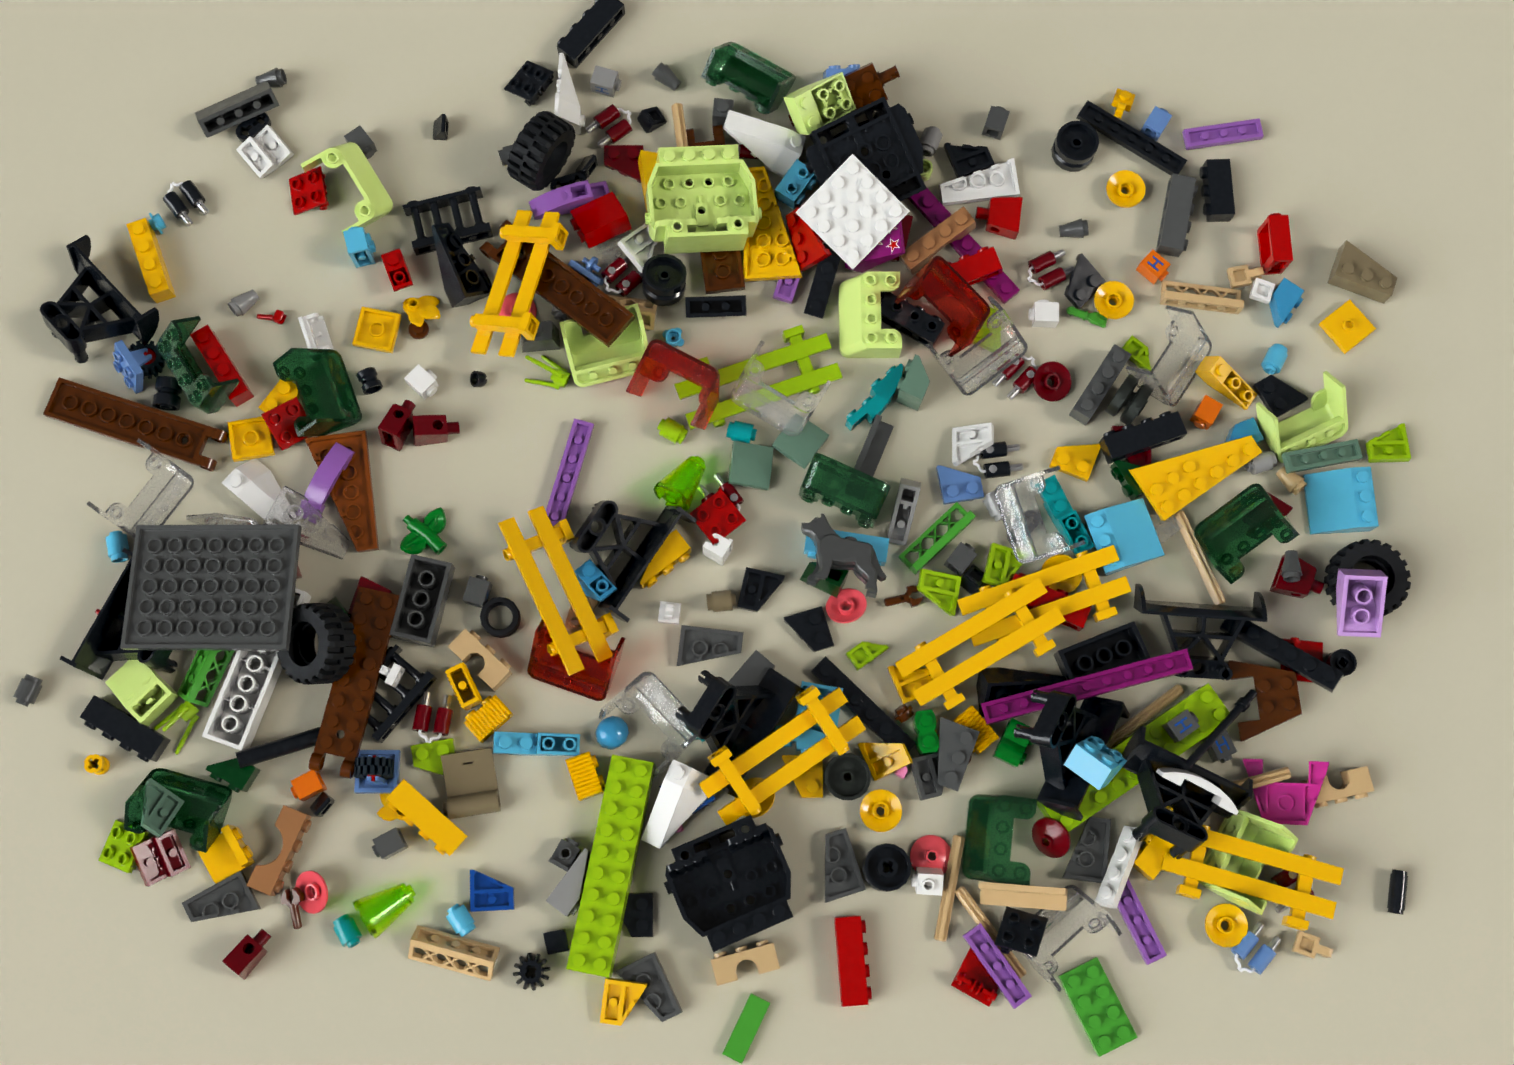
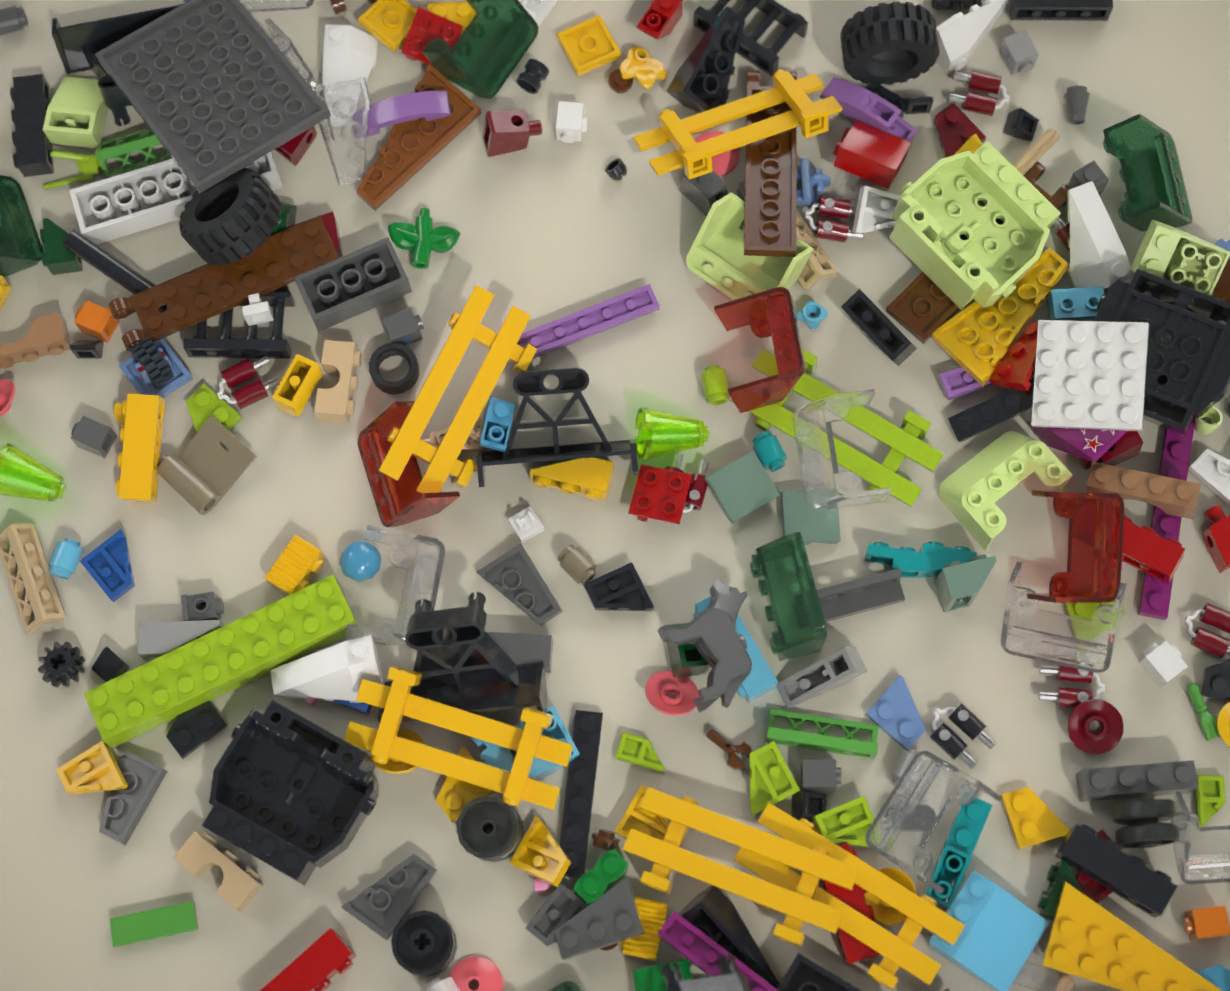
camera: 60 degrees right, 5 degrees down
dark red torso [413,415,460,446] -> none
yellow brick [464,695,514,743] -> none
medium azure slope [493,732,580,756] -> none
lime plant [524,355,571,390] -> none
black wheel [642,254,687,306] -> none
white hinge [703,533,733,566] -> none
black wing [784,606,834,652] -> none
yellow dish [860,789,902,832] -> none
black brick [881,292,945,349] -> none
white wing [952,422,994,466] -> none

